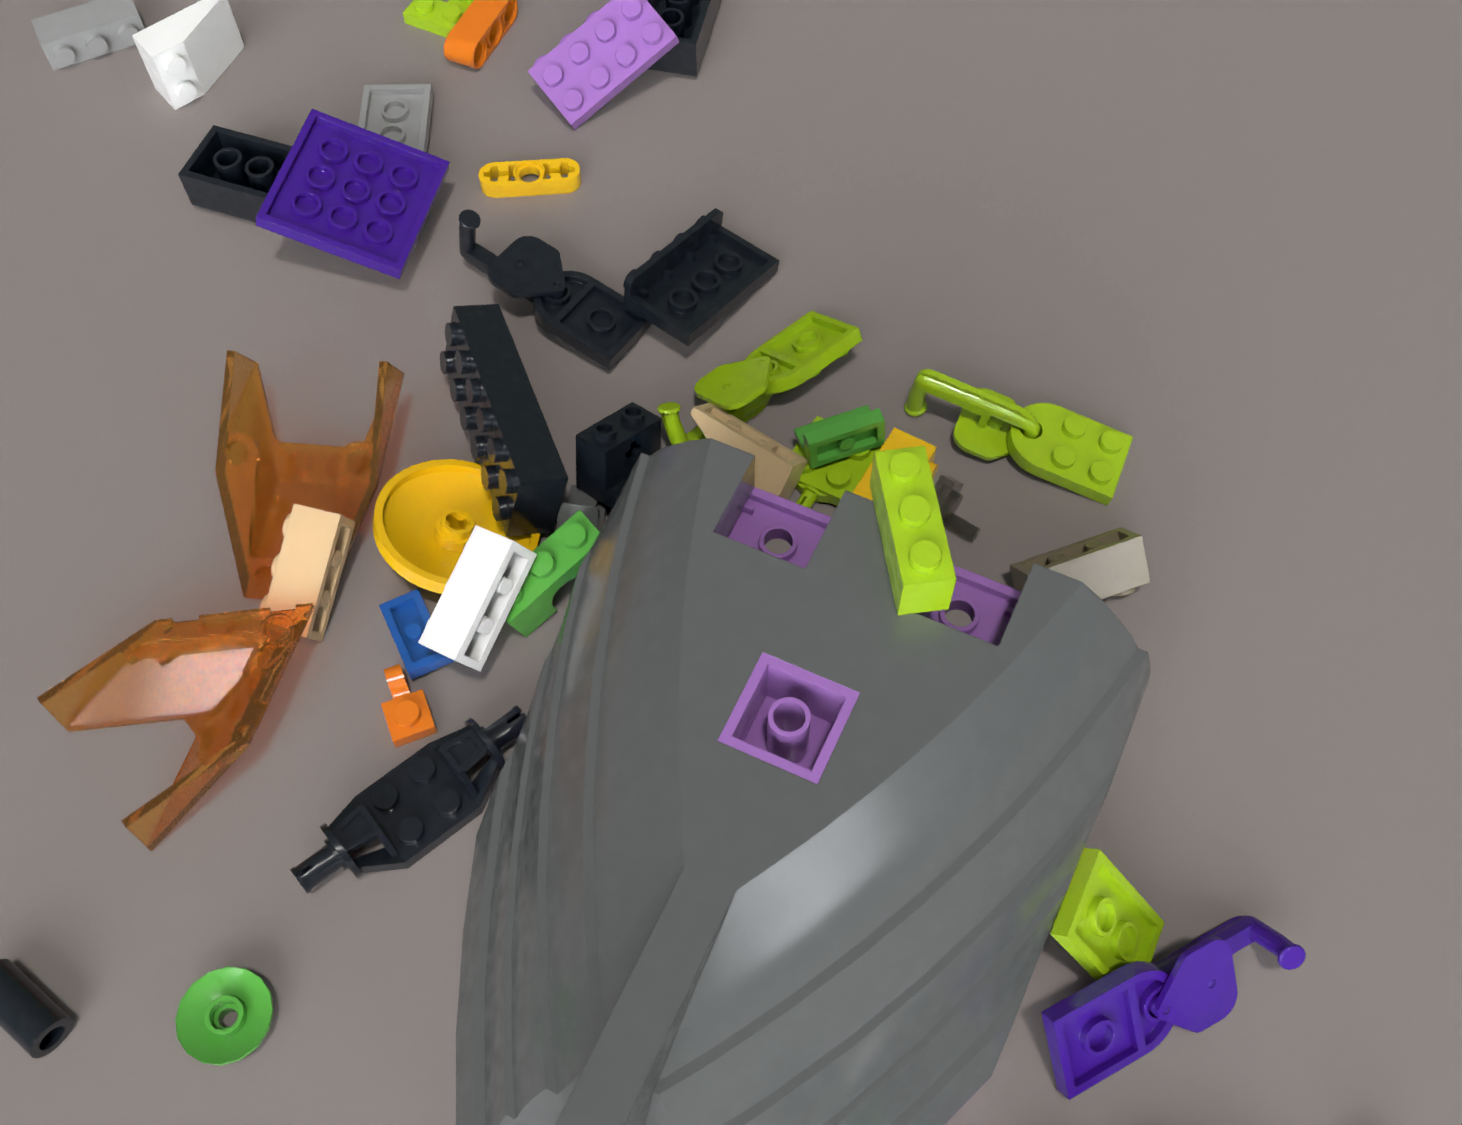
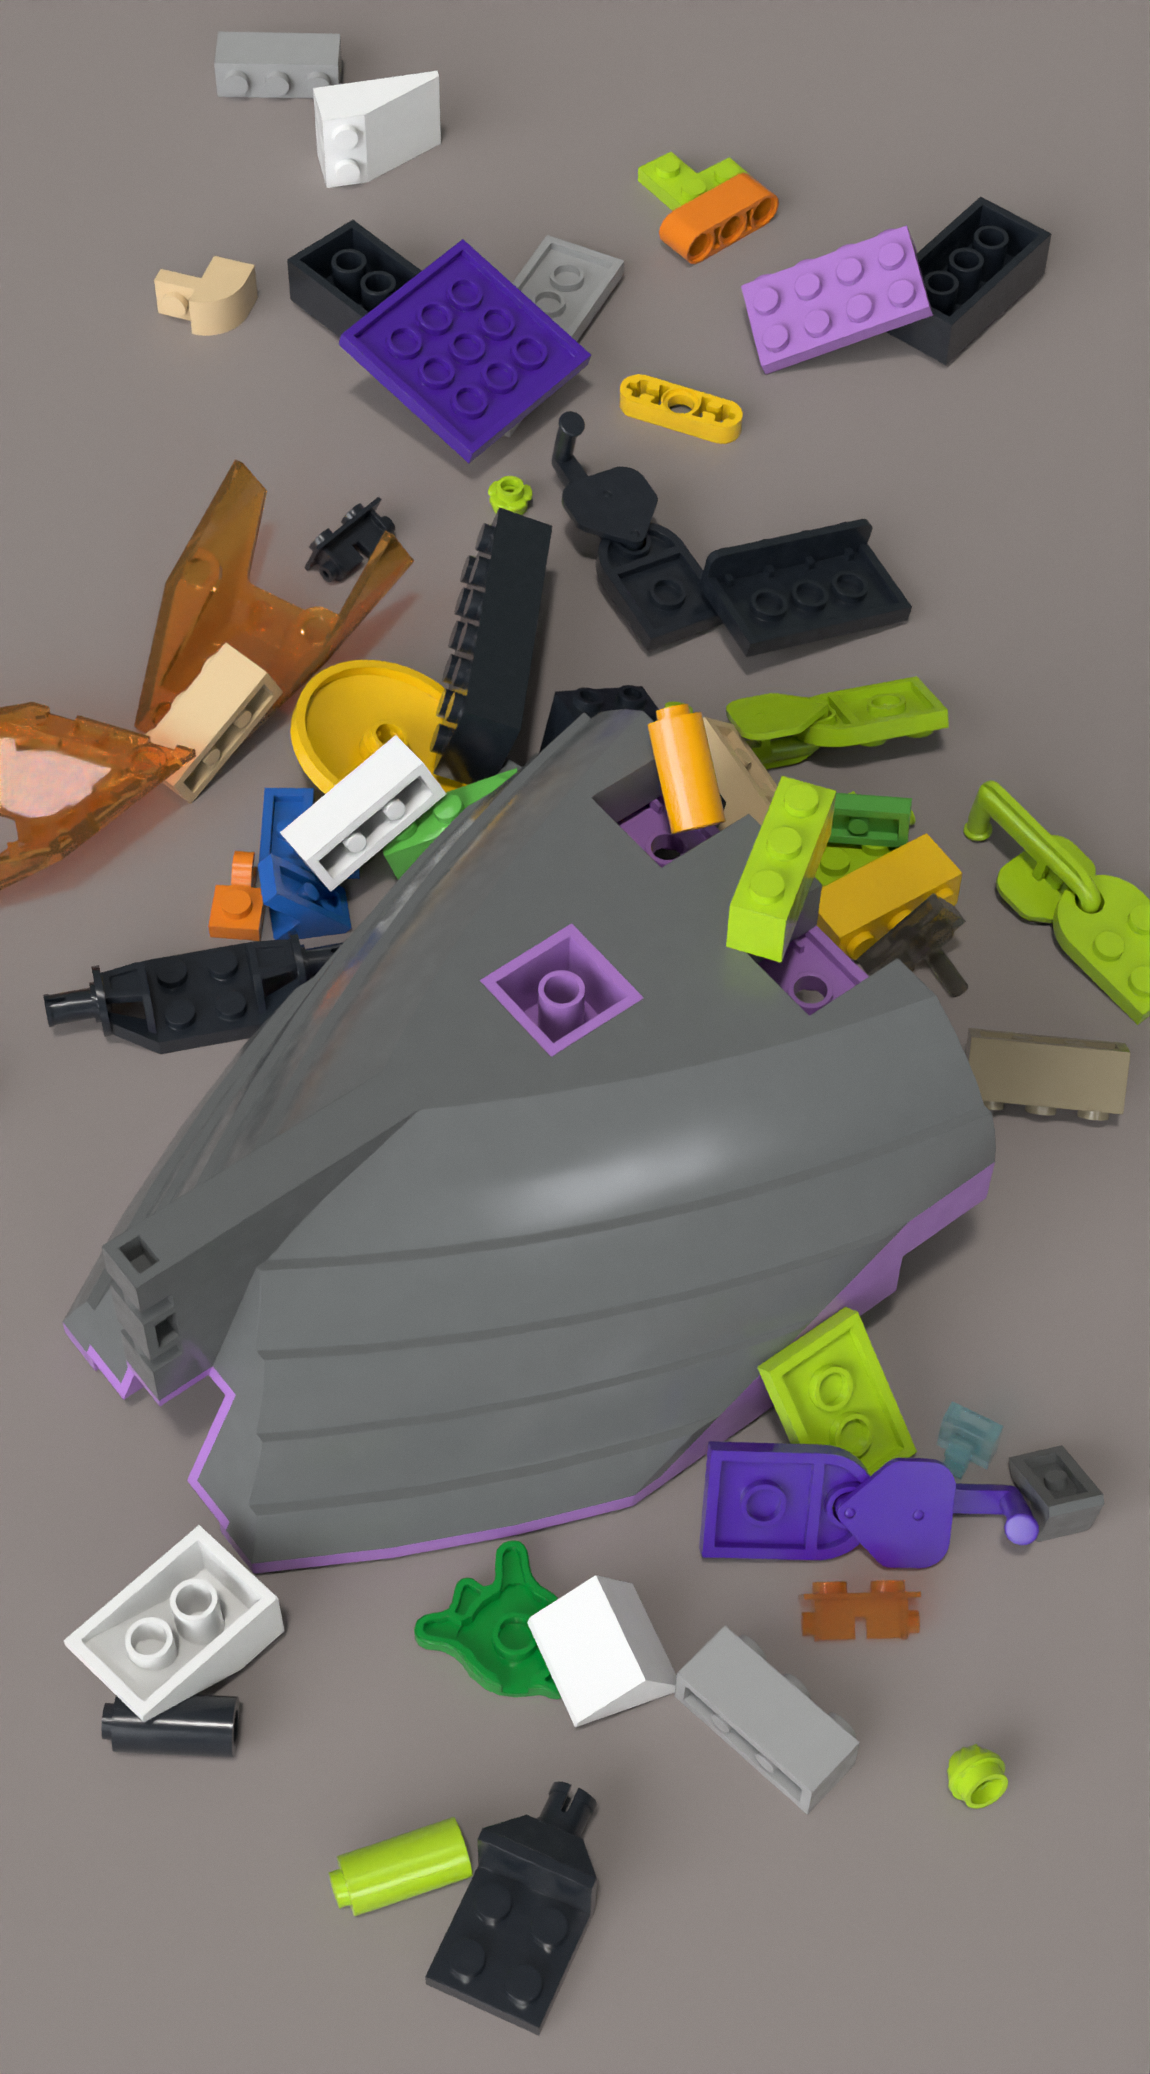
camera: 25 degrees right, 5 degrees down
none -> tan brick [154,256,258,336]
none -> blue slope [258,854,352,940]
none -> black hinge [304,496,395,582]
none -> lime plate [488,476,533,515]
none -> light orange brick [647,704,726,834]
none -> clear orange hinge [798,1580,921,1641]
none -> clear light blue tile [936,1401,1004,1479]
none -> dark grey slope [1009,1445,1104,1542]

